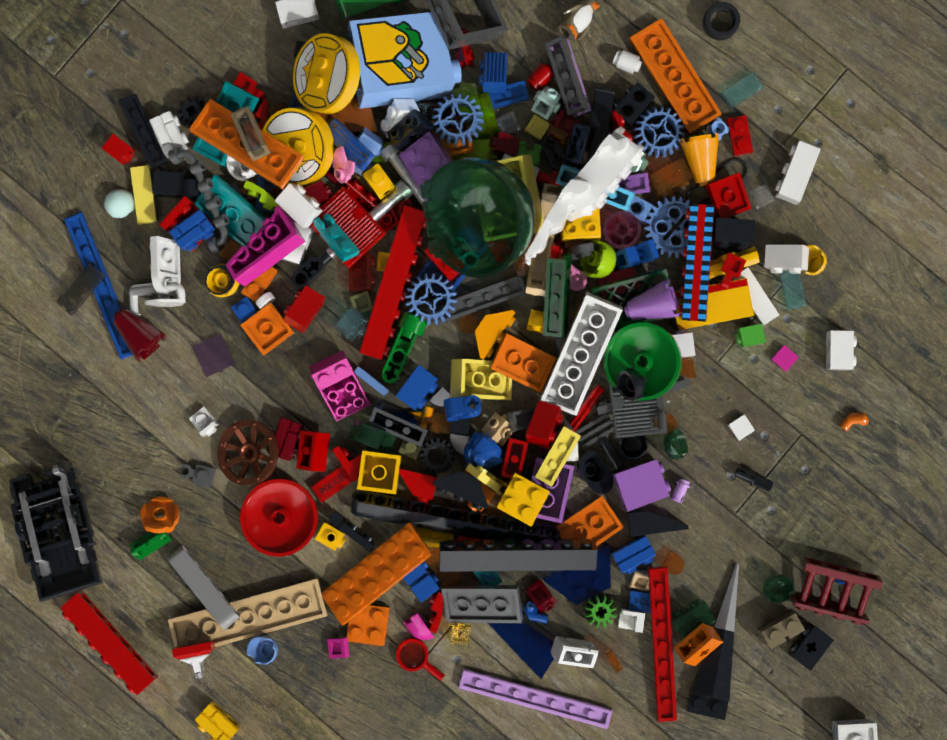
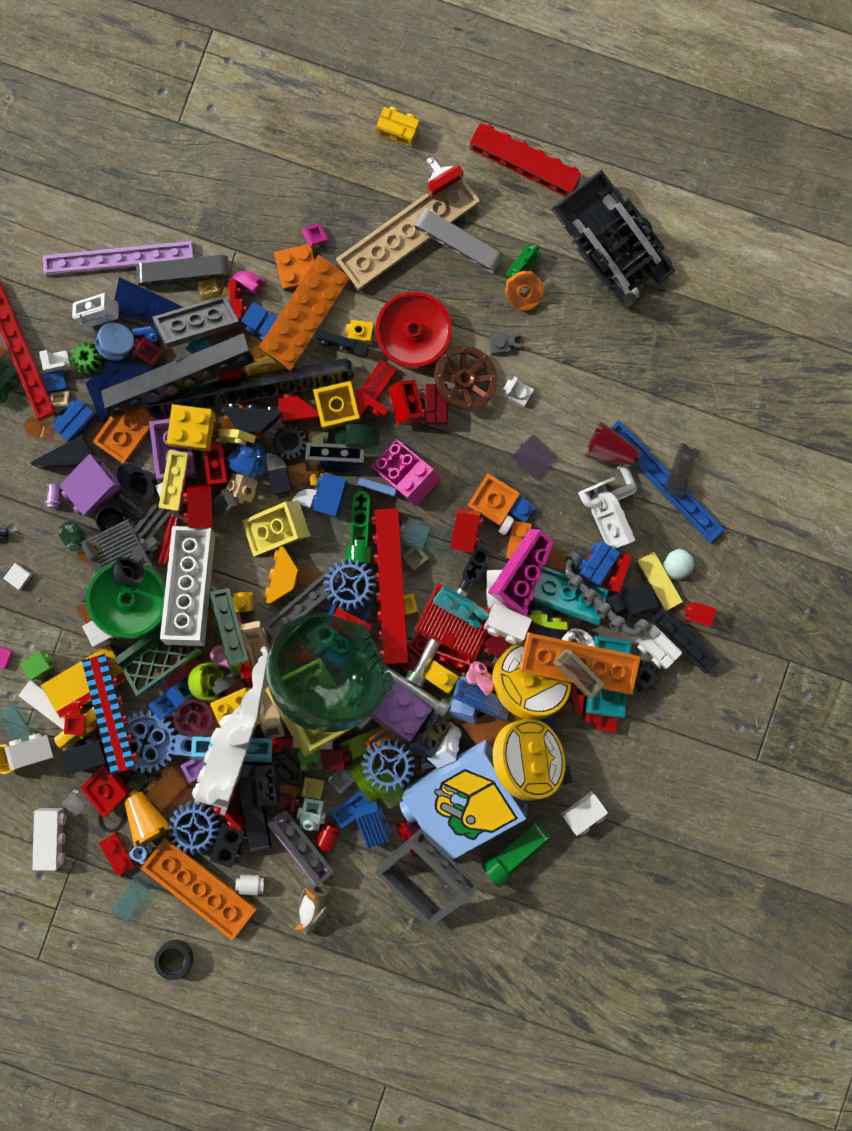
camera: 165 degrees right, 0 degrees up
yellow piece [205,264,240,297] -> none
medium blue hair [247,635,278,665] -> none
clear red bracket [349,251,376,291] -> none
piece [396,638,445,681] -> none
blue piece [443,395,481,421] -> none
orange plate [489,333,556,393] -> none
clear orange tile [605,650,623,673] -> none
medium lavender cone [624,279,680,321] -> none
none -> medium blue head [95,323,134,361]
none -> dark grey beam [136,255,230,287]

